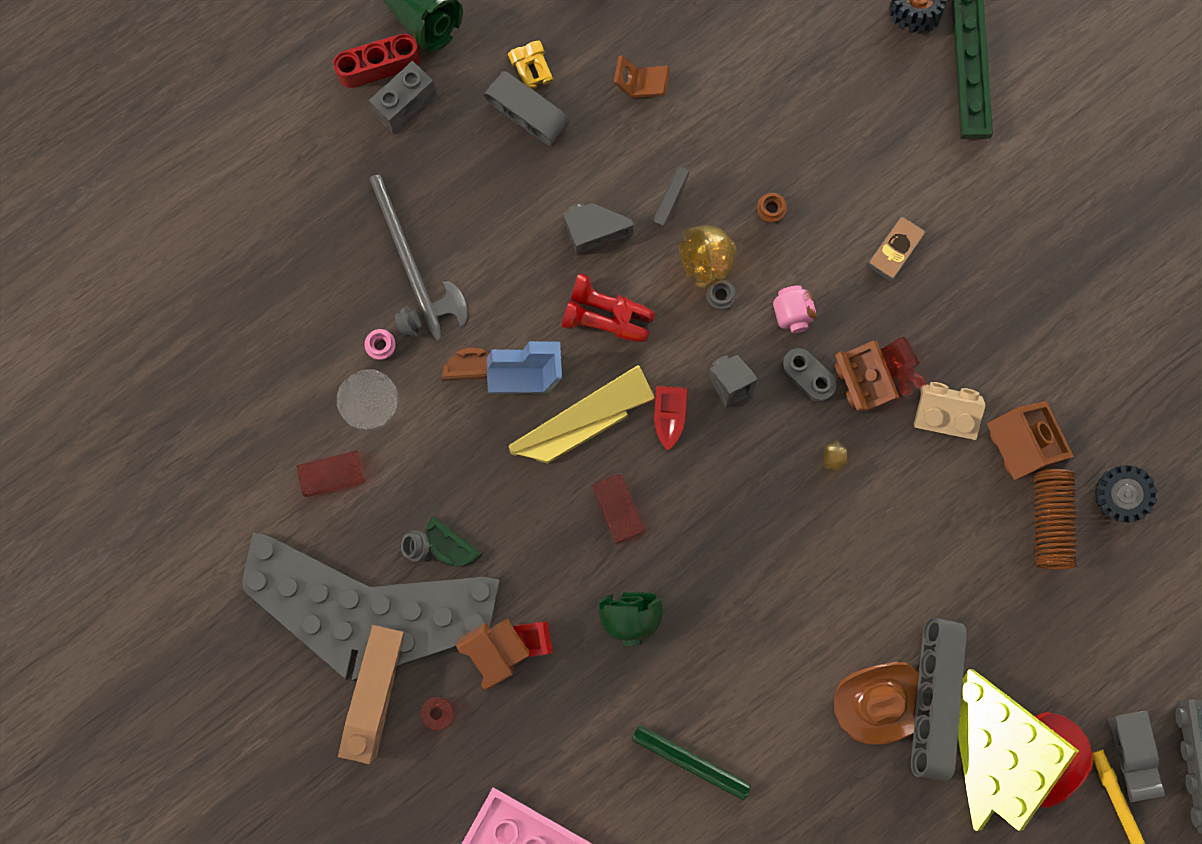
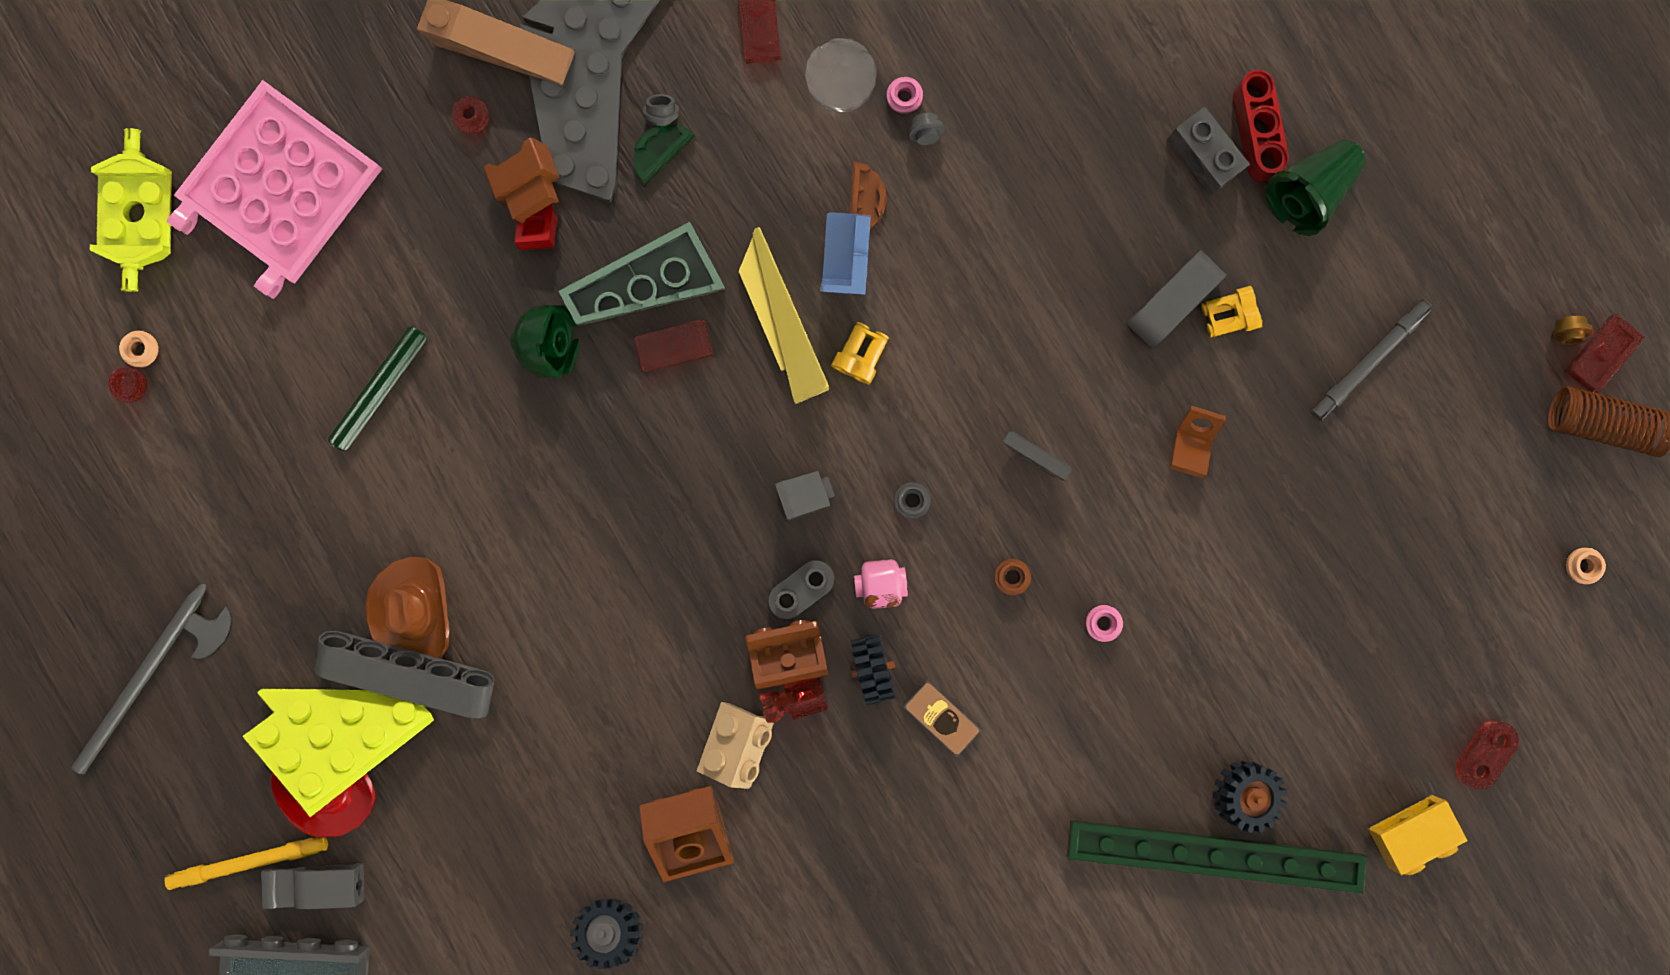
camera: 95 degrees right, 10 degrees up
dark grey piece [370,174,468,341] -> none
red piece [561,273,655,342] -> none
dark grey slope [563,203,633,255] -> none
red plate [654,386,688,450] -> none
clear yellow cylinder [679,224,736,288] -> none
clear yellow plate [824,440,847,471] -> none
dark orange piece [1033,469,1077,569] -> none
none -> sand green wedge [558,222,725,326]
none -> yellow piece [831,322,889,385]
none -> black wheel [851,633,896,705]
none -> bright pink plate [1086,605,1123,642]

